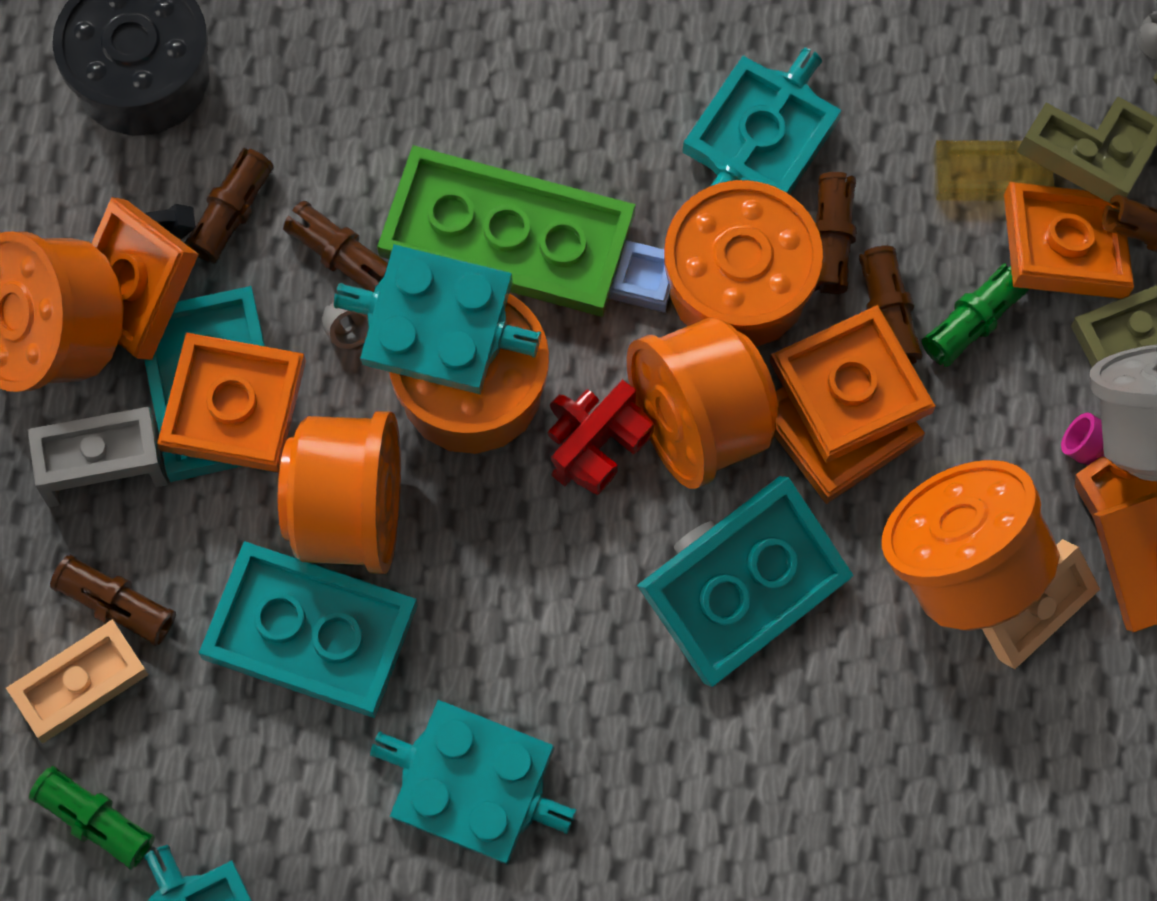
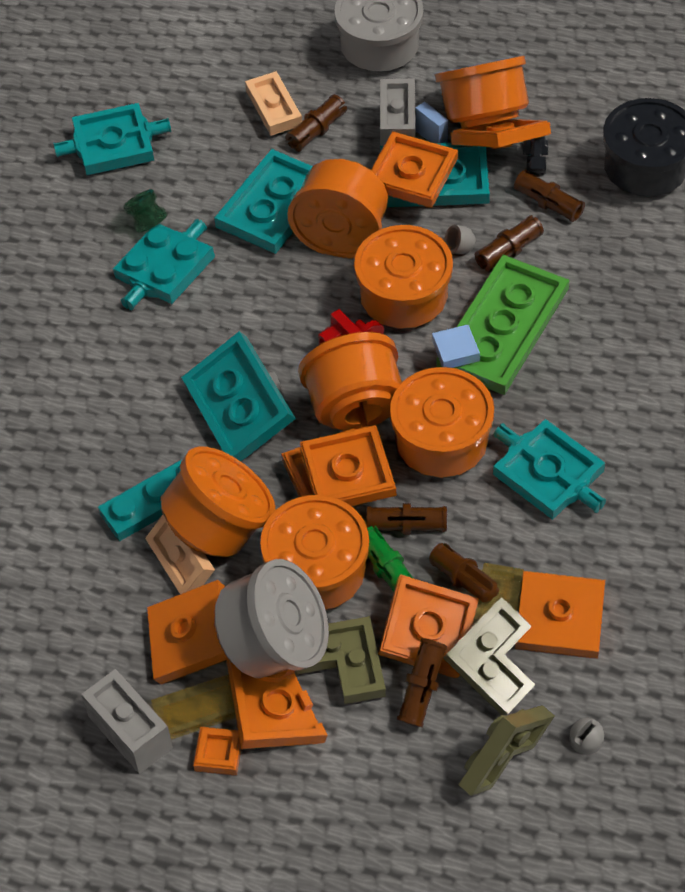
camera: 105 degrees right, 15 degrees down
green pin [29,765,155,870] -> none
teal plate [333,244,541,395] -> none
reddish brown pin [814,172,857,294] -> none
none -> teal plate [98,459,182,542]
none -> clear green wheel [123,189,168,232]
none -> orange wheel [260,495,369,610]
none -> light blue tile [415,102,448,143]
none -> reddish brown axle [429,543,499,603]
none -> light blue tile [432,324,480,368]
none -> orange plate [515,571,605,659]

